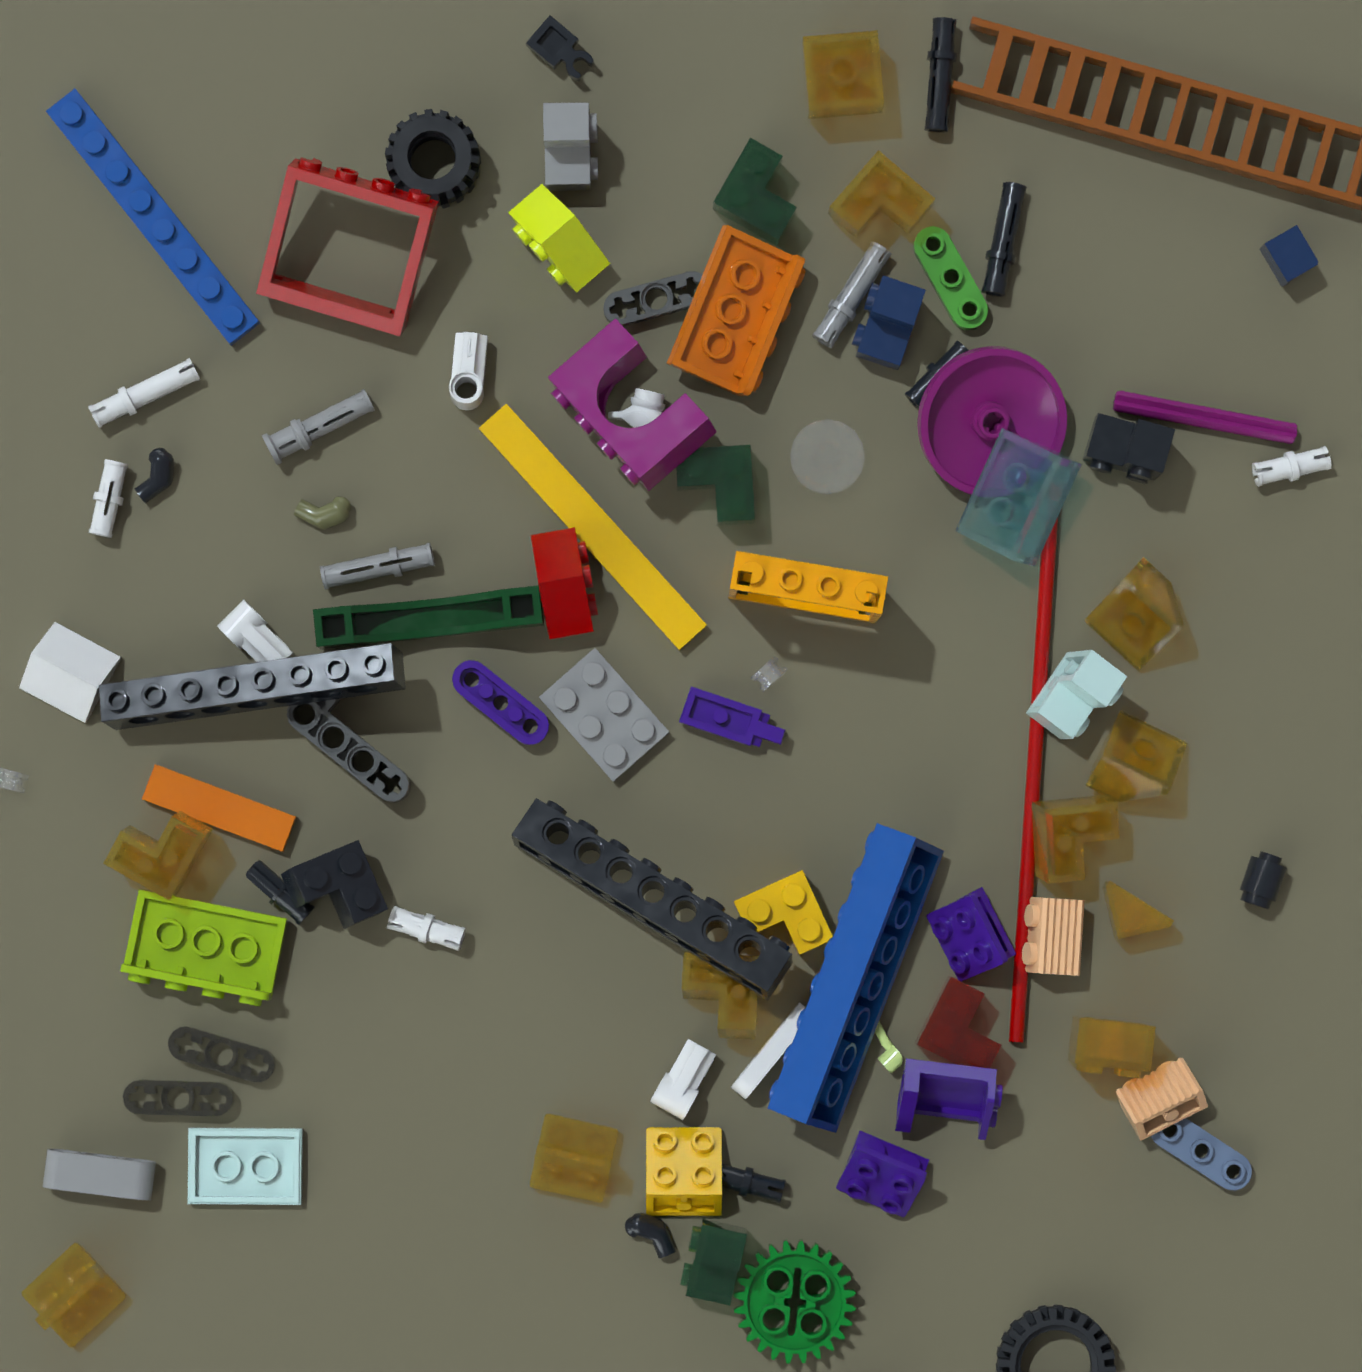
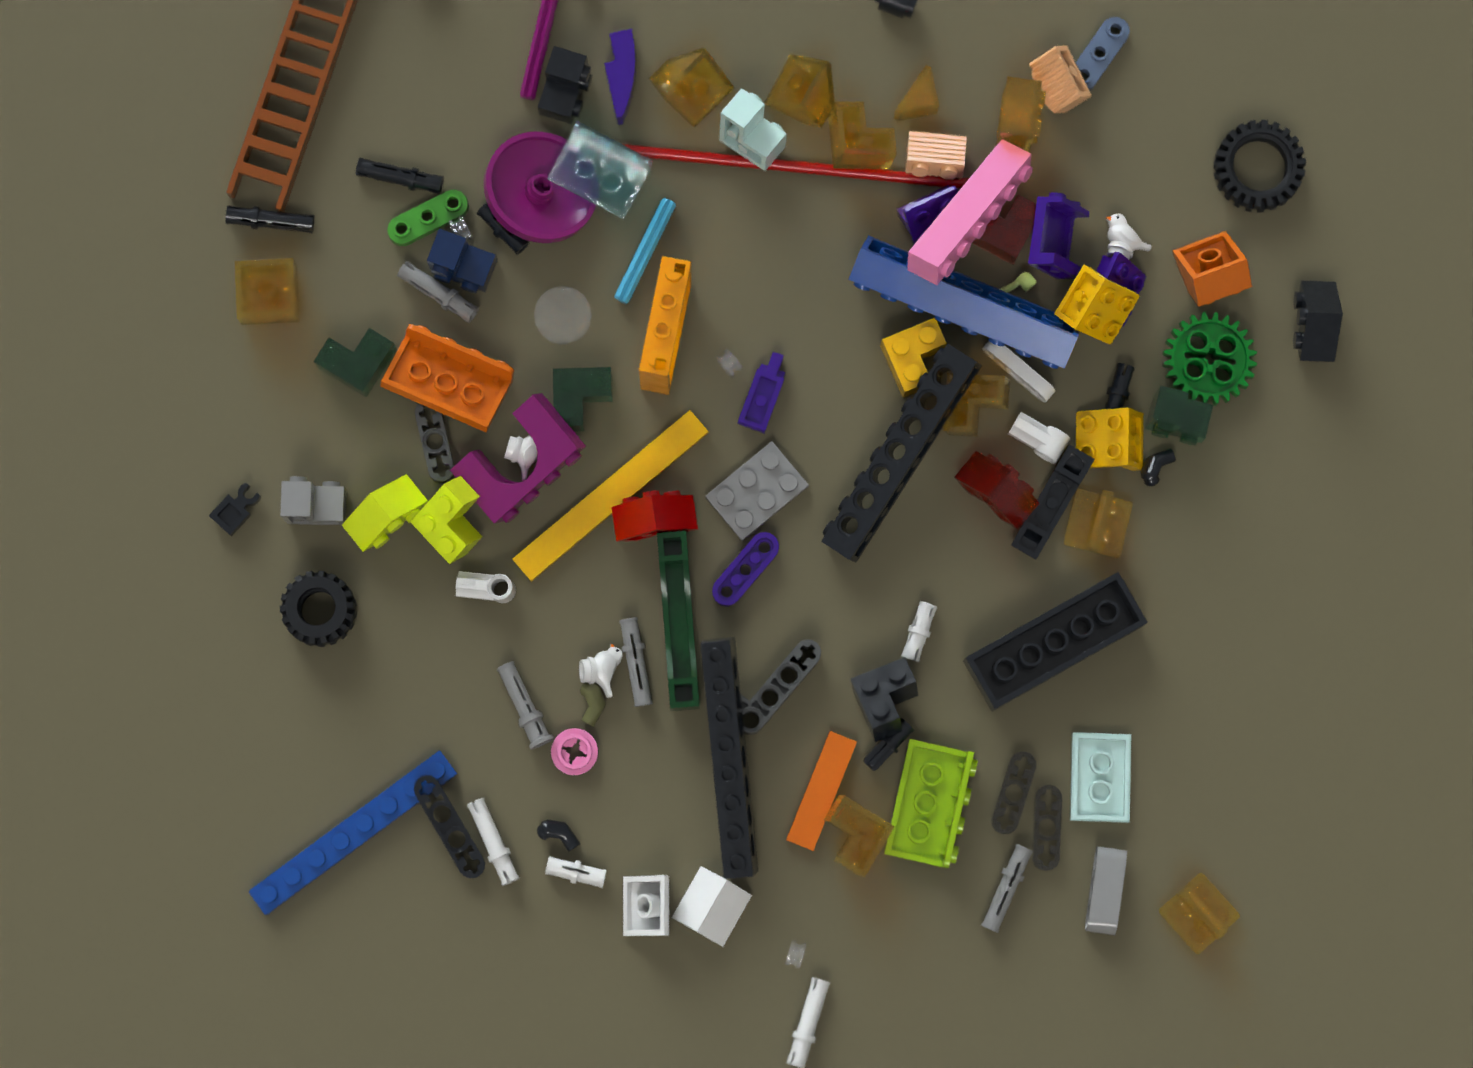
camera: 90 degrees left, 5 degrees down
white piece [217,599,294,662] -> none
red window [256,157,439,336] -> none
clear yellow brick [828,150,935,238] -> none
none -> neon yellow brick [410,476,483,564]
none -> black beam [414,775,485,878]
none -> clear bush [448,215,472,240]
none -> bright pink gear [551,728,598,775]
none -> white animal [579,644,623,698]
none -> dark purple slope [604,29,636,125]
none -> medium azure axle [614,198,676,304]
none -> white slope [623,875,669,936]
none -> bright pink brick [907,139,1033,285]
none -> clear red brick [954,451,1039,530]
none -> black brick [963,572,1148,712]
none -> light grey pin [981,844,1033,933]
none -> black slope [1011,445,1095,560]
none -> yellow bracket [1054,264,1140,344]
none -> white animal [1106,213,1152,260]
none -> orange slope [1172,231,1252,307]

